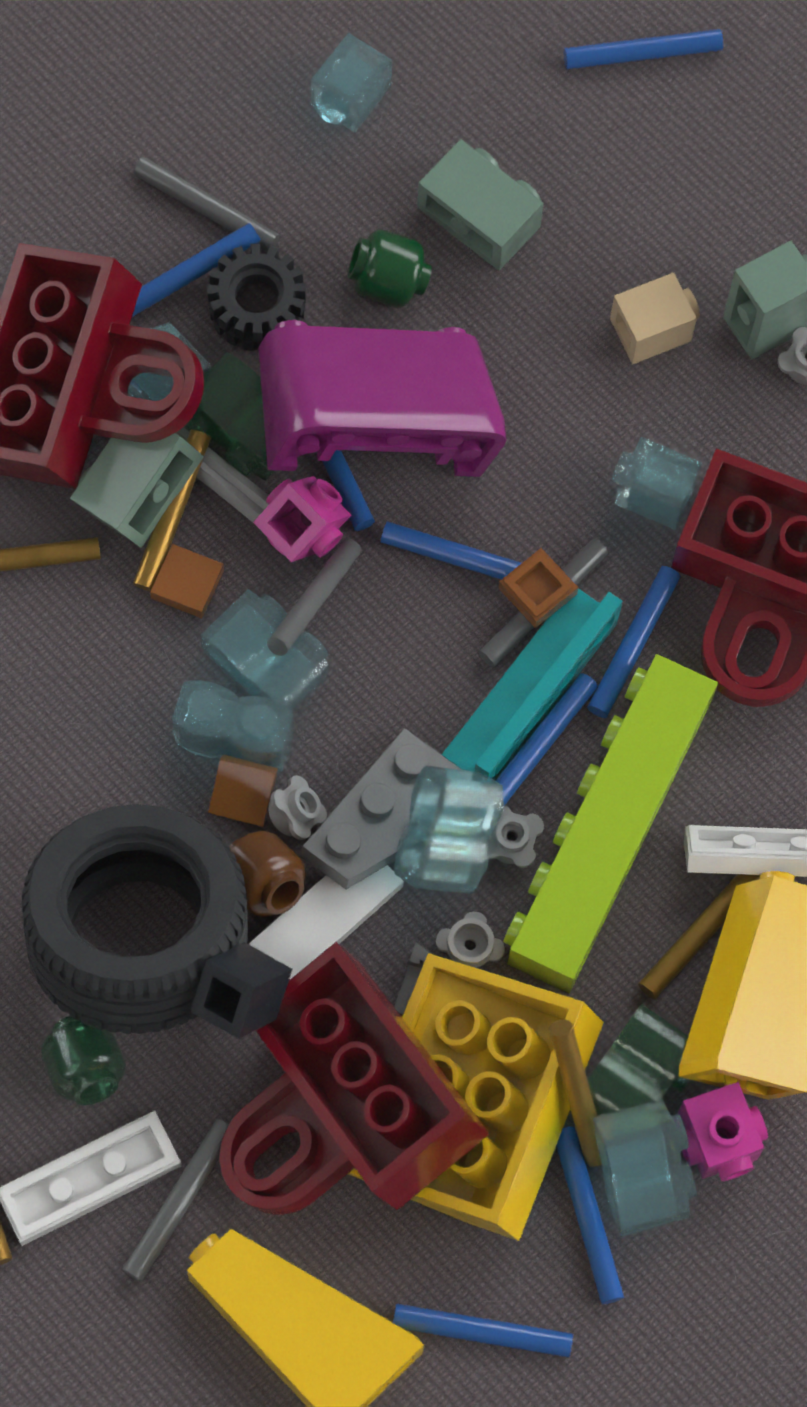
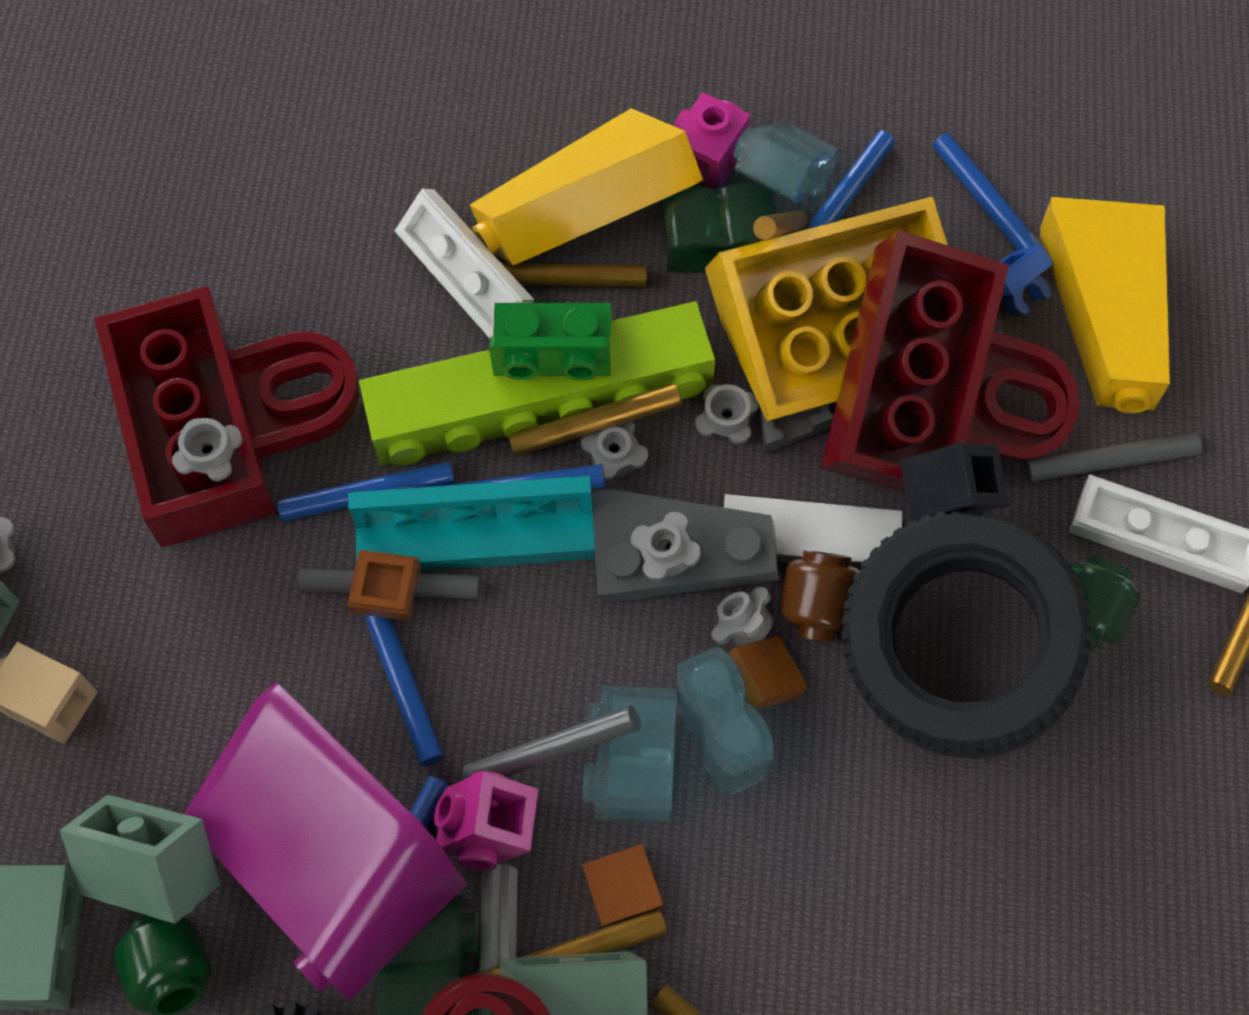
camera: 125 degrees left, 5 degrees down
clear light blue brick [395,765,504,894] -> none
clear light blue brick [611,437,702,530] -> none
none -> sand green brick [60,795,220,923]
none -> light grey plate [172,418,243,481]
none -> green bracket [489,303,611,381]
none -> pearl gold bar [509,383,683,457]
none -> light grey plate [631,512,701,581]
none -> blue tile [999,245,1053,316]

